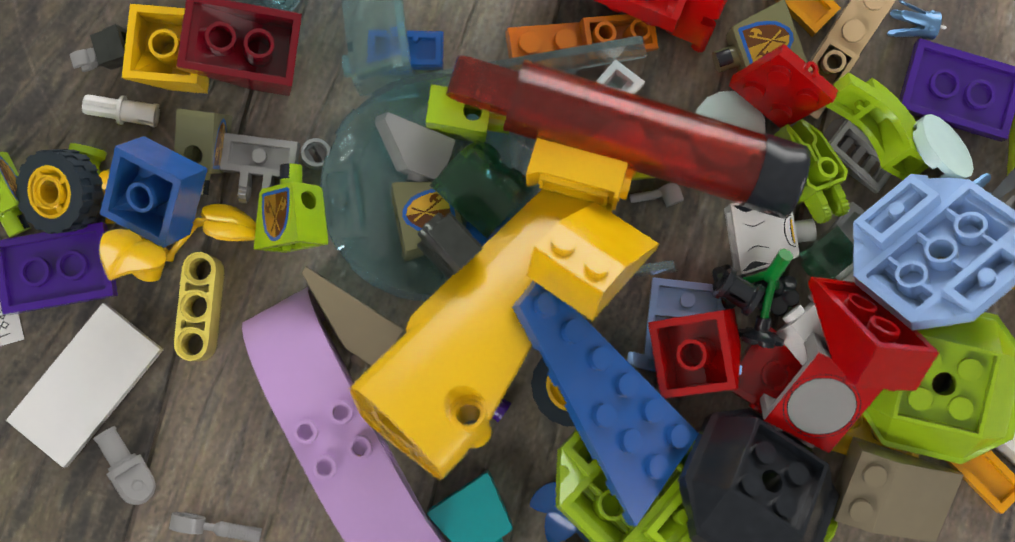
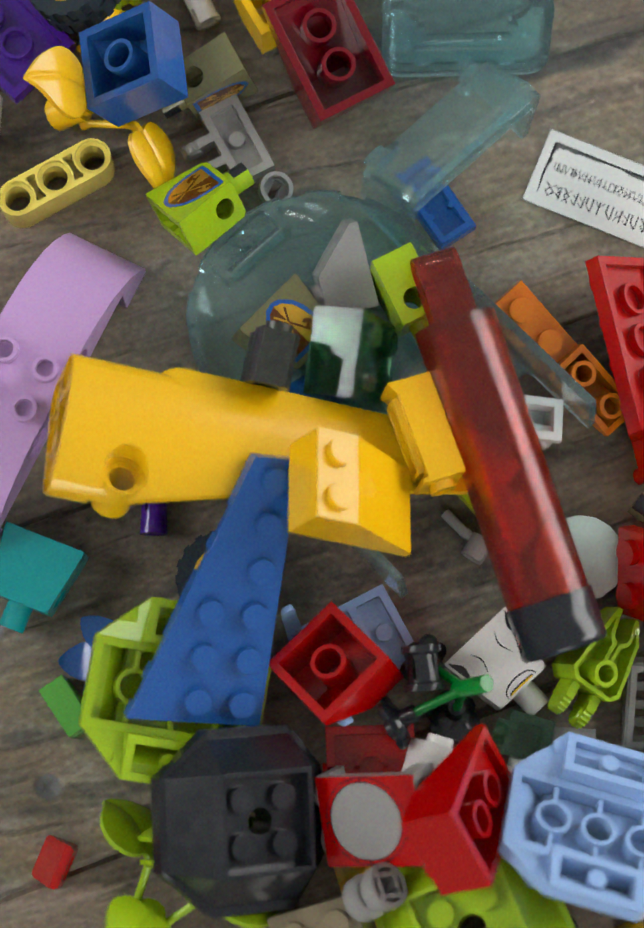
camera: 50 degrees right, 5 degrees down
dark tan slope [302,267,406,371] -> none
none -> light grey wheel [342,862,408,923]

